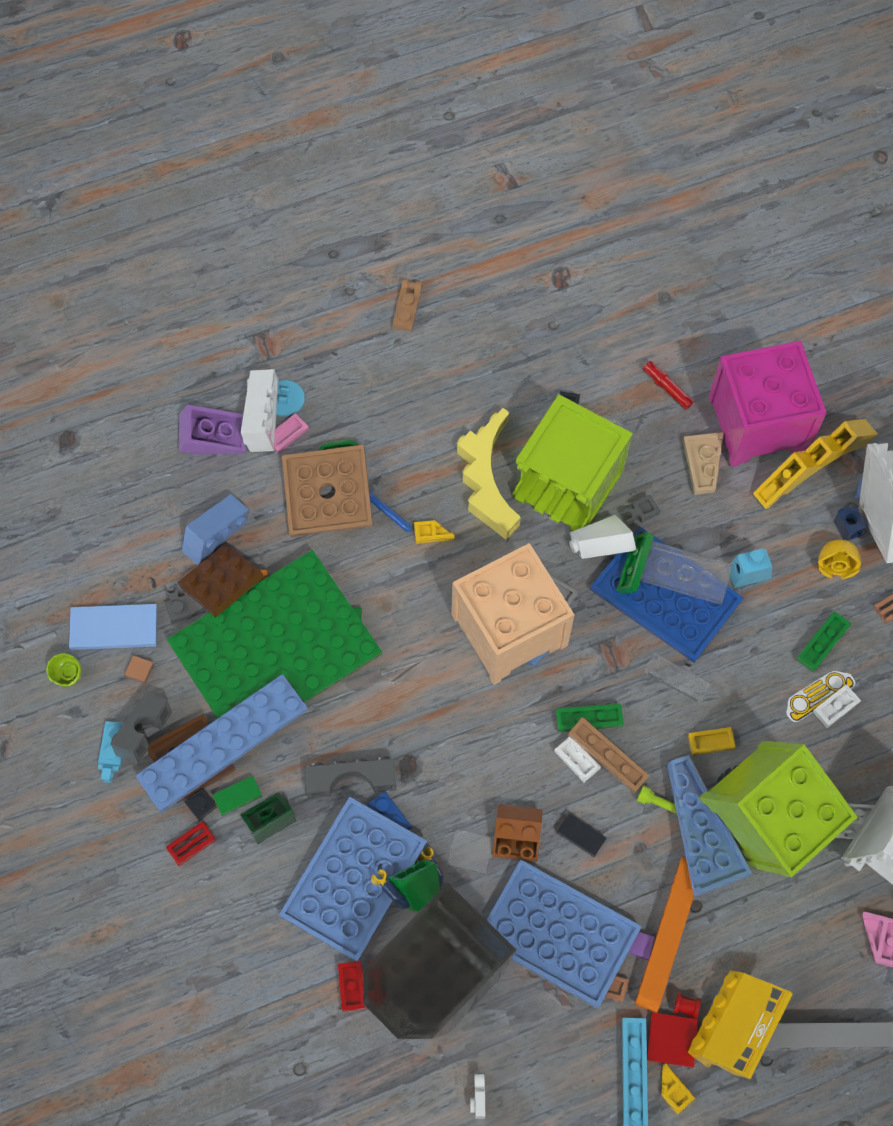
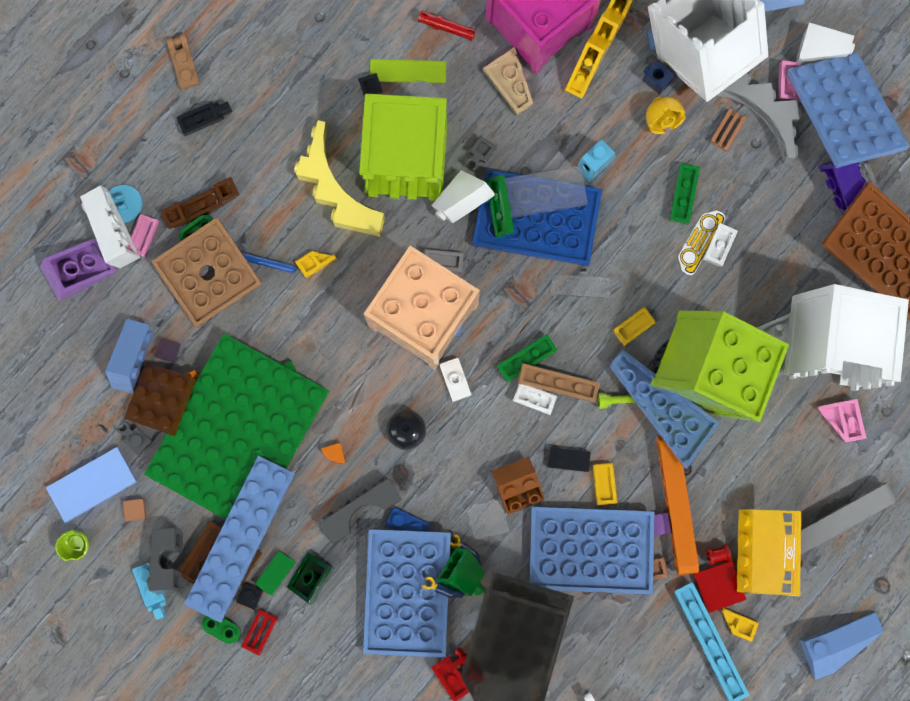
camera: 25 degrees left, 15 degrees up
none -> clear purple tile [155,338,181,364]
none -> reddish brown slope [161,177,240,229]
none -> black hinge [176,101,233,136]
none -> green plate [202,616,241,644]
none -> orange tile [321,443,346,463]
none -> lime sticker [370,59,446,83]
none -> black cylinder [387,410,426,450]
none -> white plate [439,358,472,402]
none -> yellow tile [592,463,617,505]

